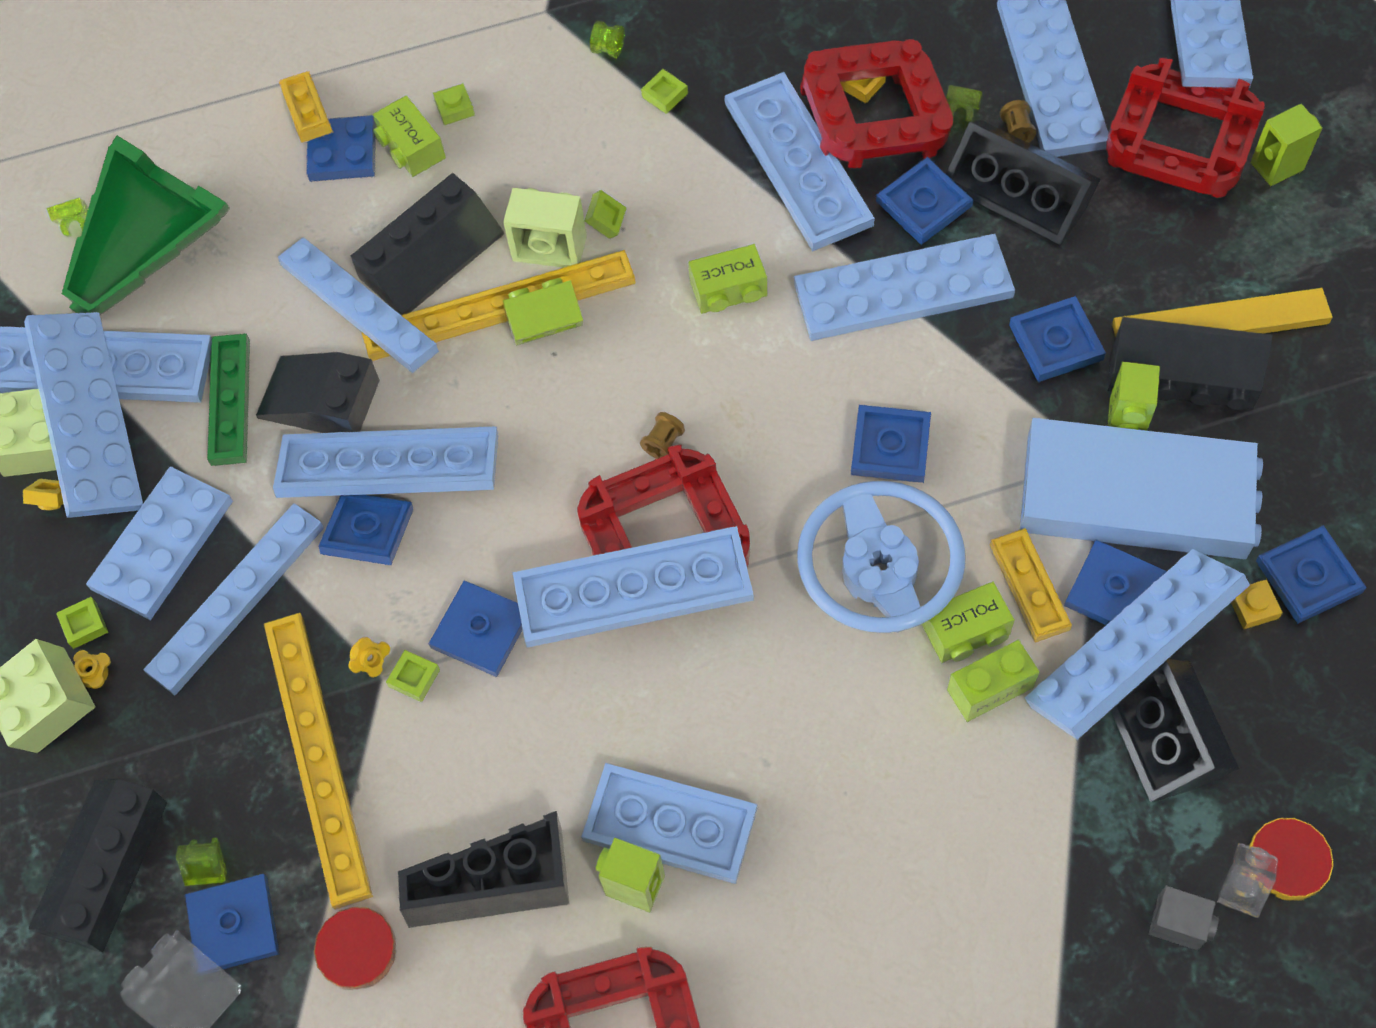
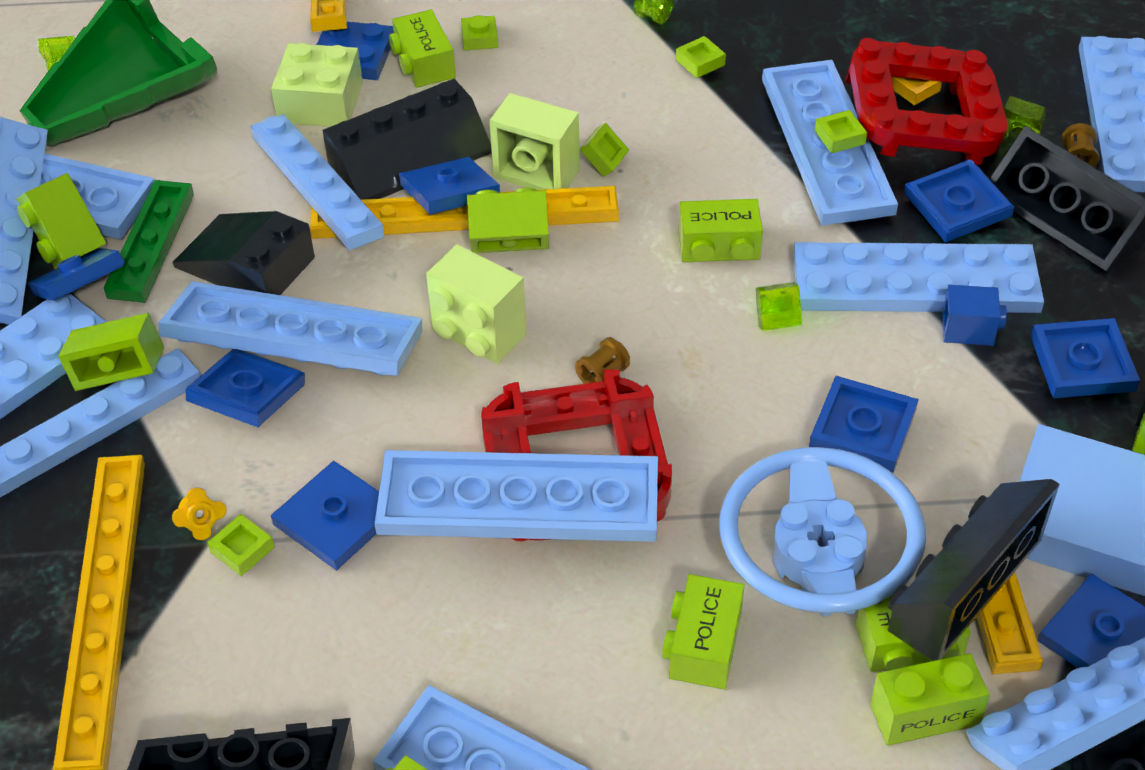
camera: 10 degrees right, 15 degrees down
none -> lime brick [16,173,107,269]
none -> blue plate [27,248,125,301]
none -> lime brick [58,312,164,391]
none -> yellowish green brick [271,43,363,127]
none -> blue plate [399,157,500,214]
none -> yellowish green brick [426,244,527,364]
none -> lime brick [662,574,745,690]
none -> clear neon green tile [755,282,802,331]
none -> lime plate [815,110,867,154]
none -> black slope [888,479,1060,661]
none -> blue brick [942,284,1007,346]

